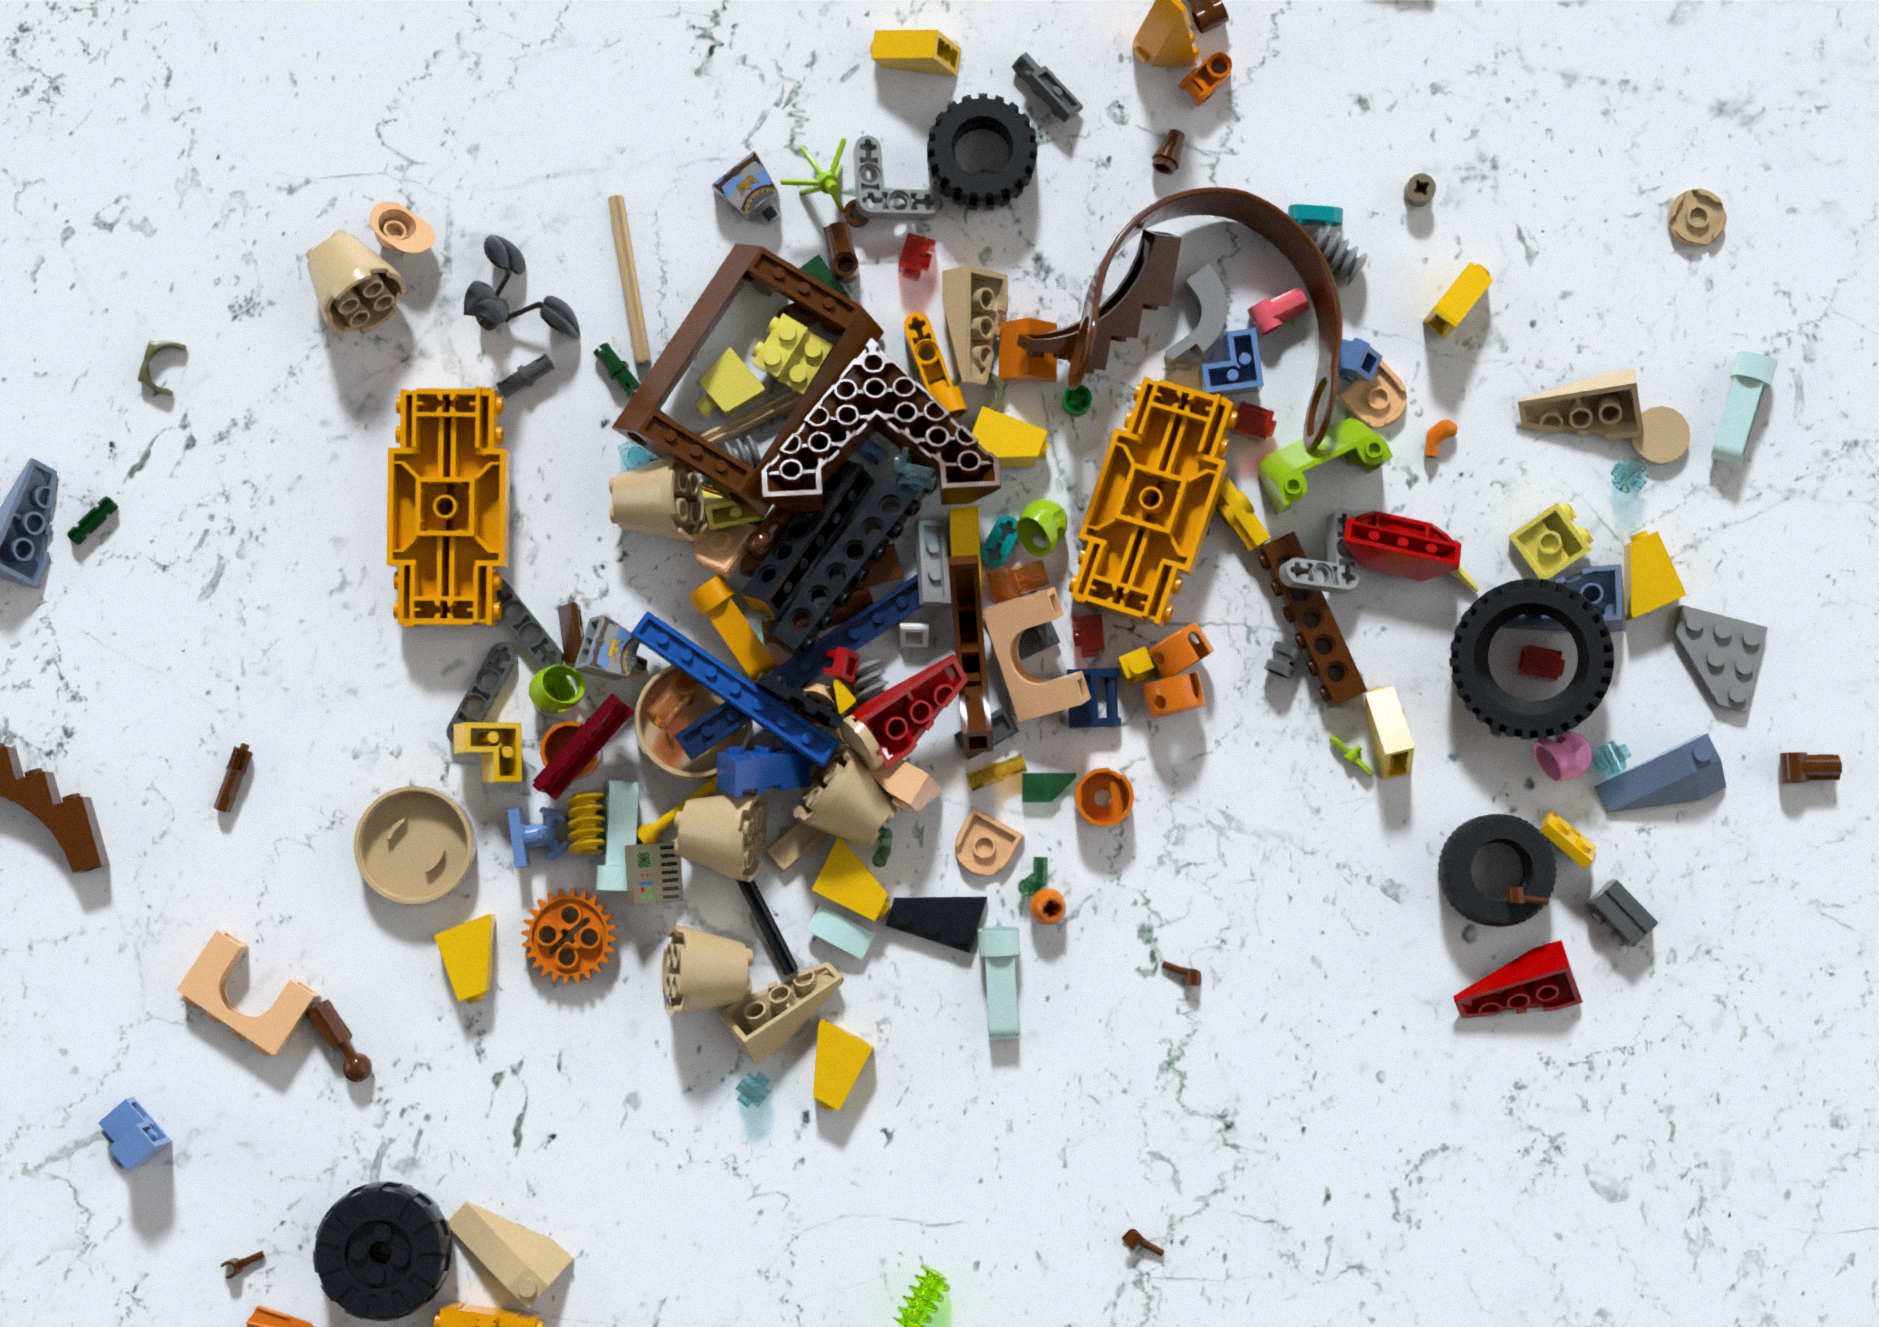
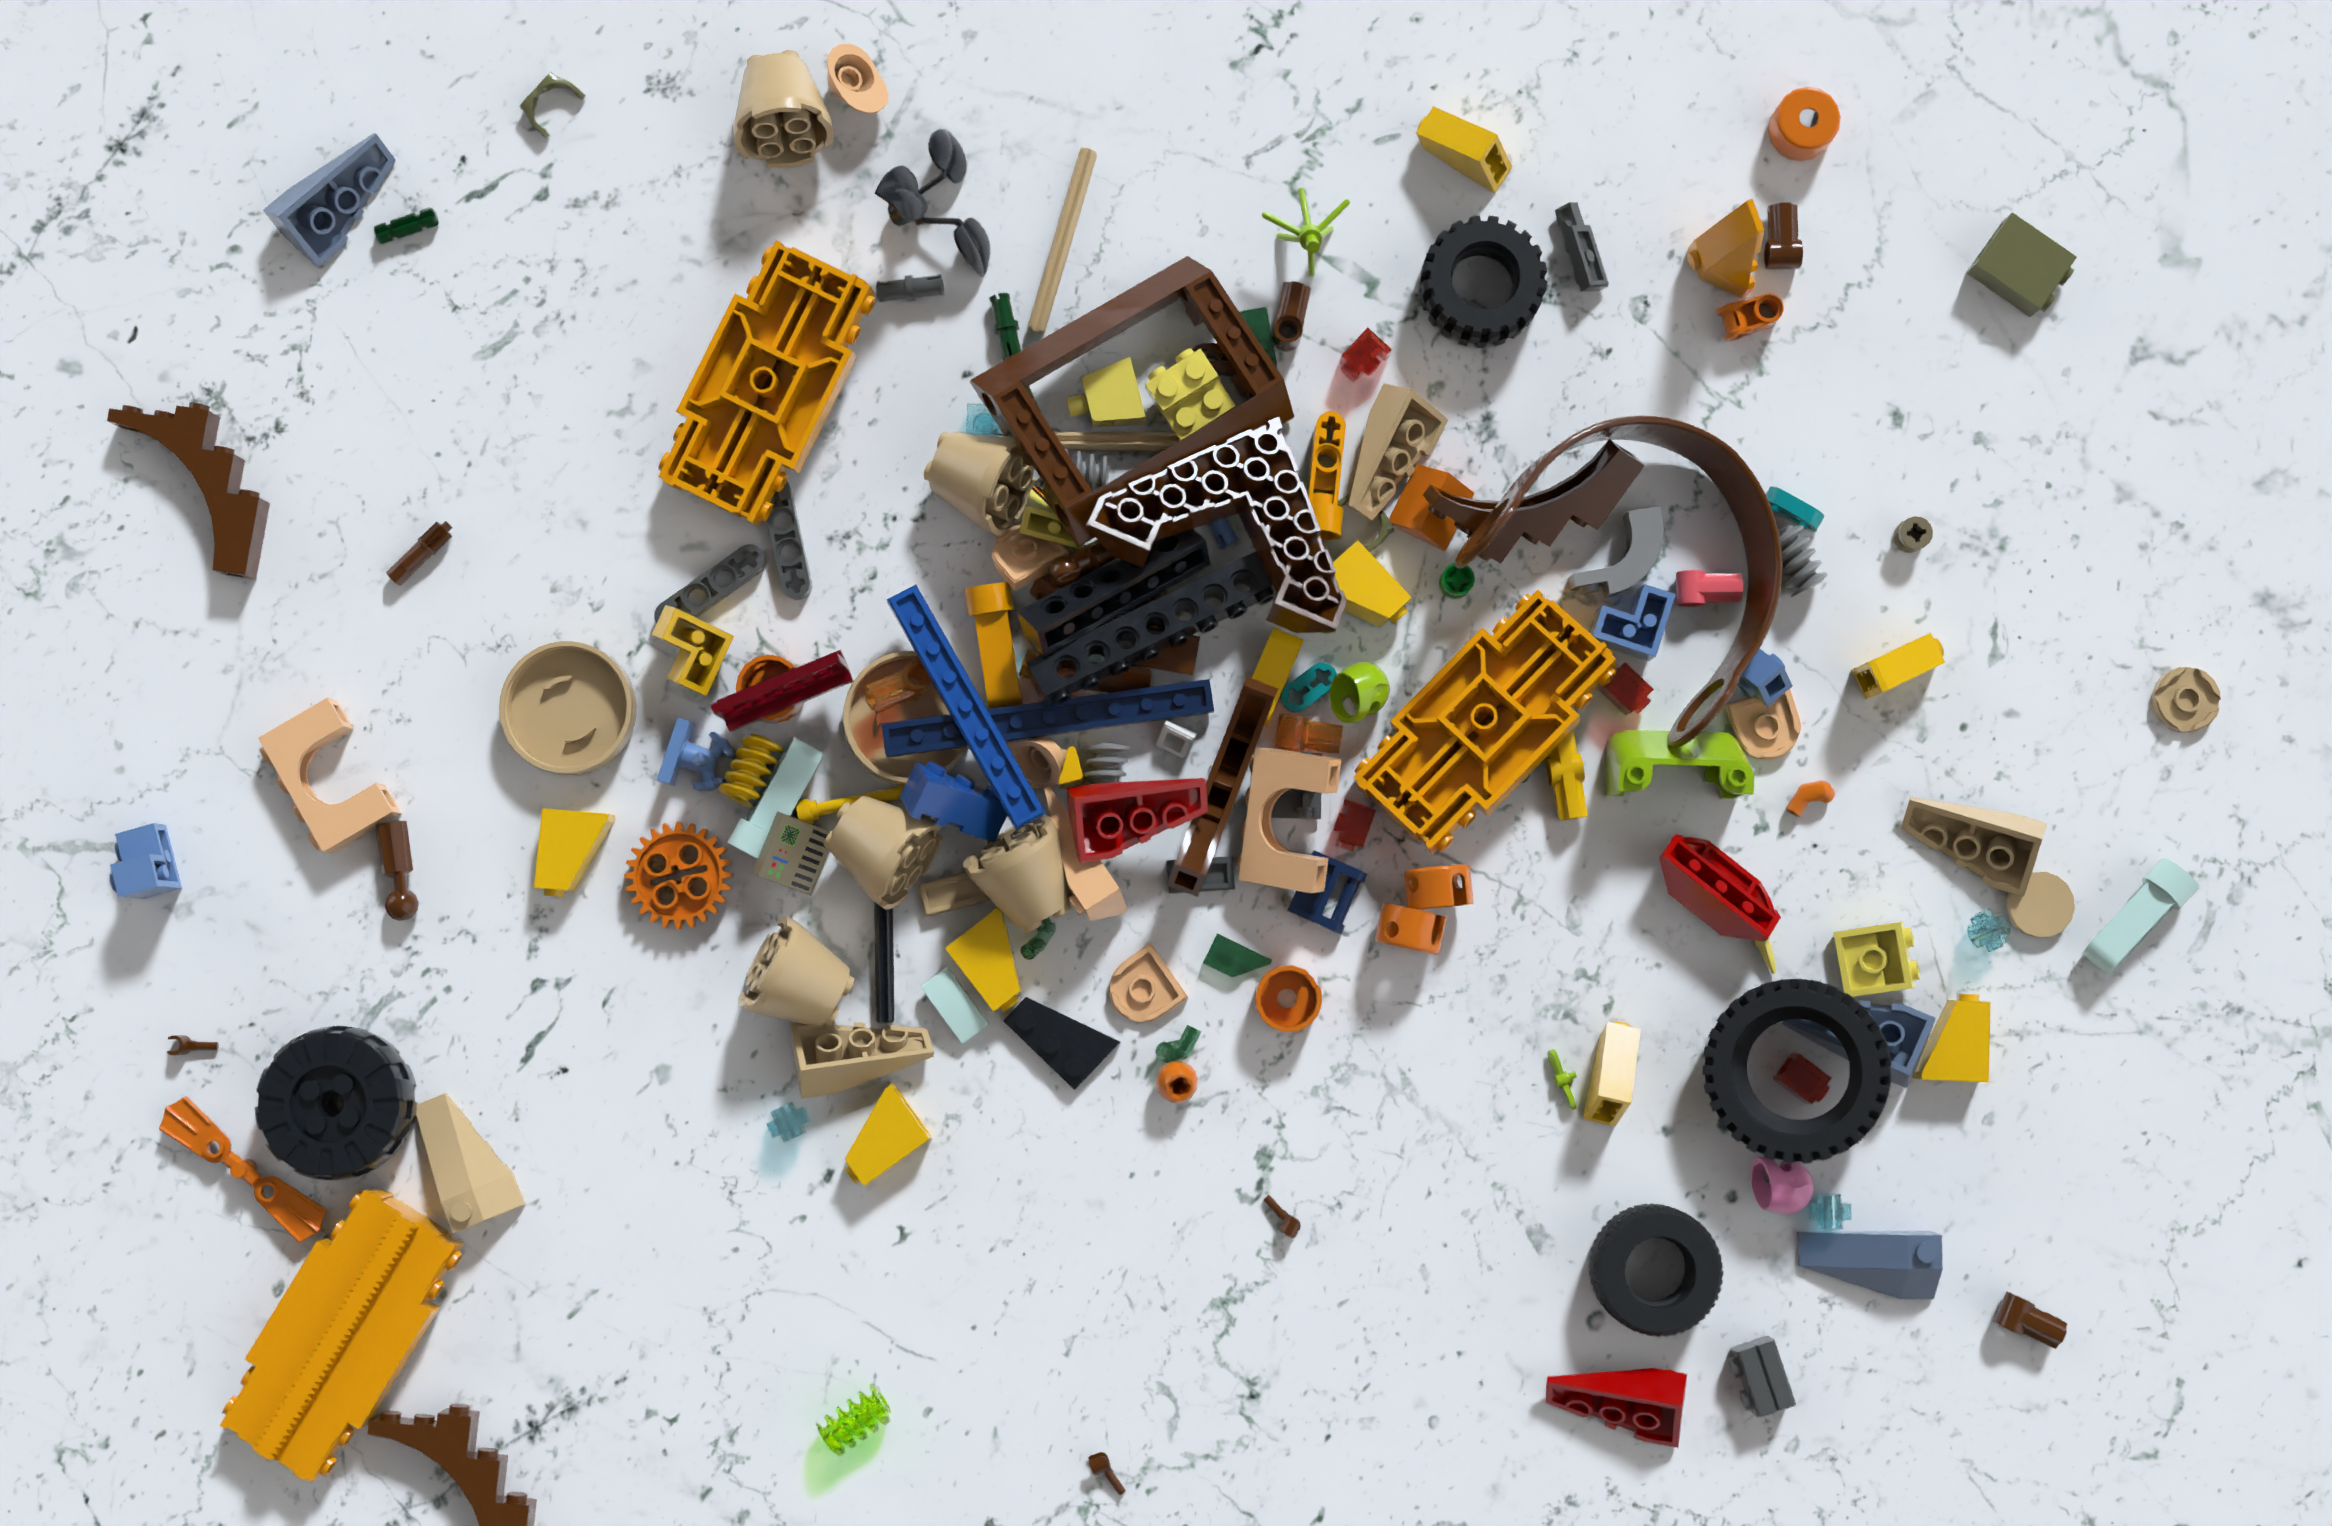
camera: 25 degrees right, 0 degrees up
lime helmet [529,665,585,714] -> none
reddish brown slope [558,602,584,665] -> none
torso [574,614,648,680] -> none
torso [712,151,781,225] -> none
black wing [754,671,844,729] -> none
red tile [823,647,860,684] -> none
tan tile [840,715,884,770] -> none
reddish brown bush [844,199,870,228] -> none
light grey beam [853,135,941,220] -> none
clear light blue bracket [893,446,936,491] -> none
light grey plate [914,519,951,607] -> none
clear yellow pin [966,754,1027,792] -> none
light aqua beam [978,926,1020,1040] -> none
yellow brick [1116,646,1154,687] -> none
reddish brown cone [1152,129,1185,175] -> none
reddish brown brick [1258,531,1367,707] -> none
dark grey wheel [1264,641,1302,679] -> none
light grey beam [1279,509,1359,594] -> none
reddish brown hand [1506,886,1549,906] -> none
yellow plate [1540,809,1596,869] -> none
light grey plate [1673,605,1768,712] -> none

